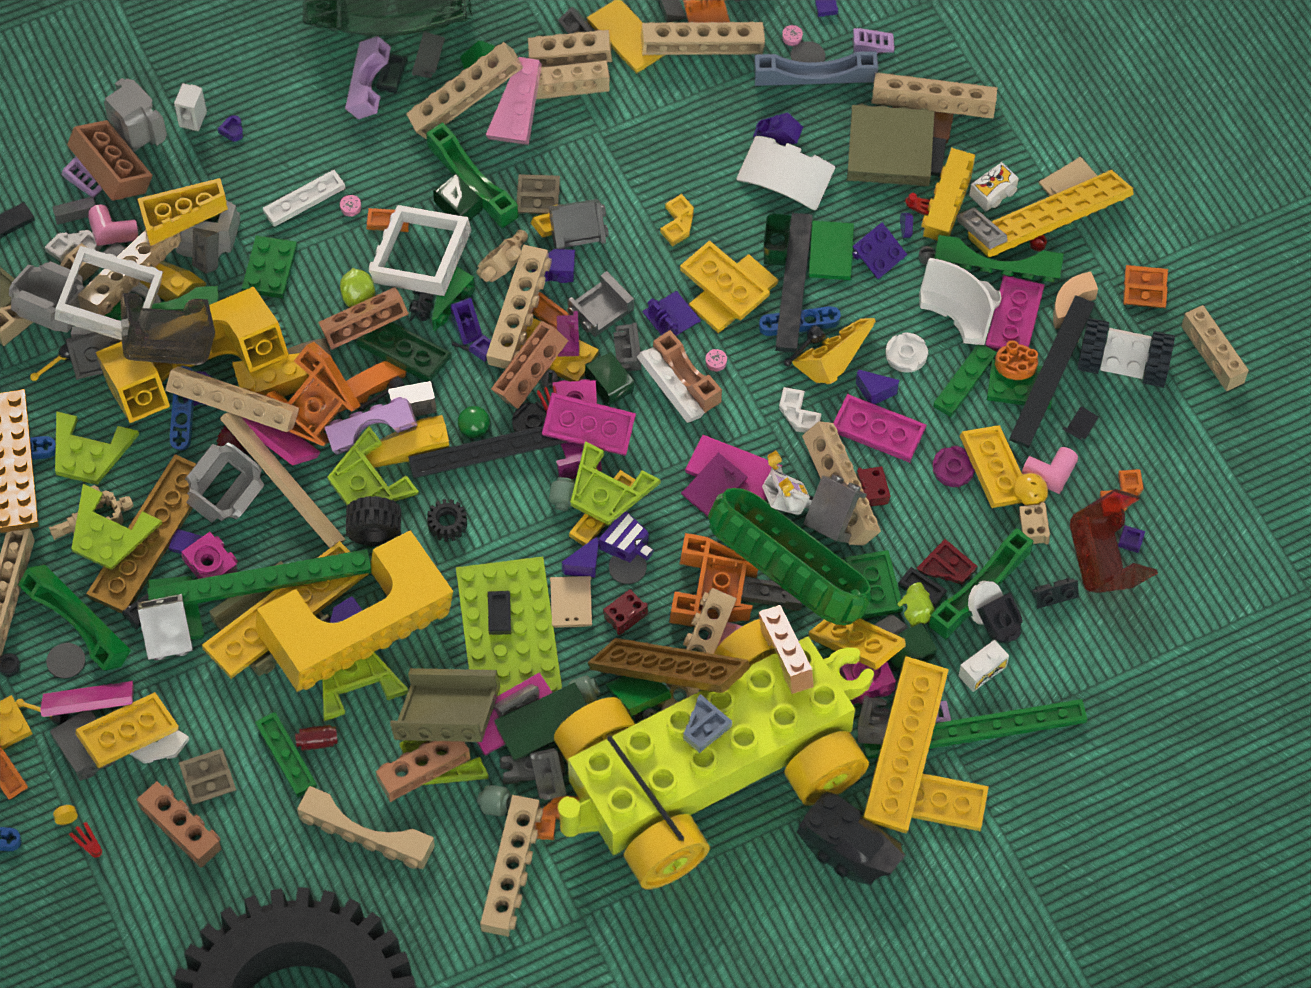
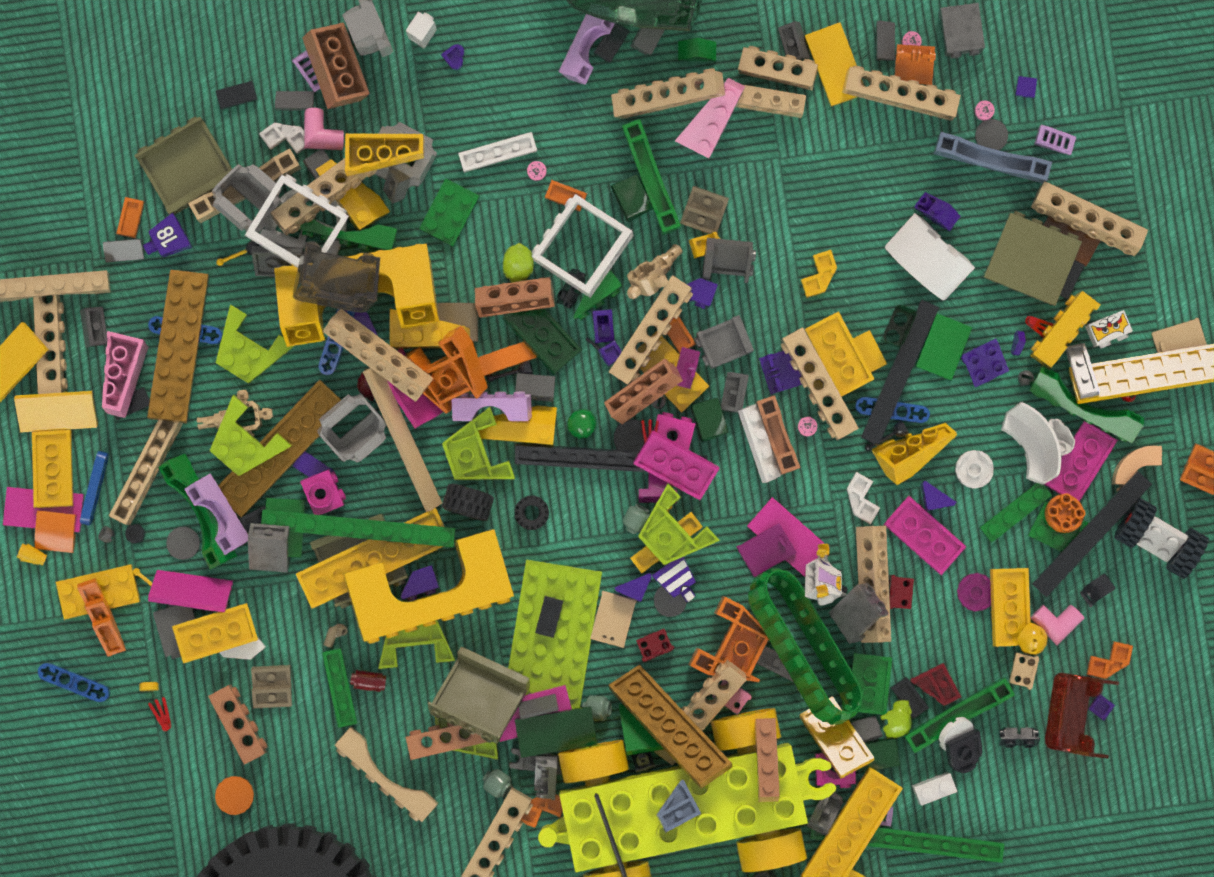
camera: 15 degrees right, 25 degrees up
none -> lavender arch [184,474,248,555]
none -> orange tile [215,776,254,815]
none -> dark tan arm [323,624,348,648]
none -> tan brick [780,327,859,440]

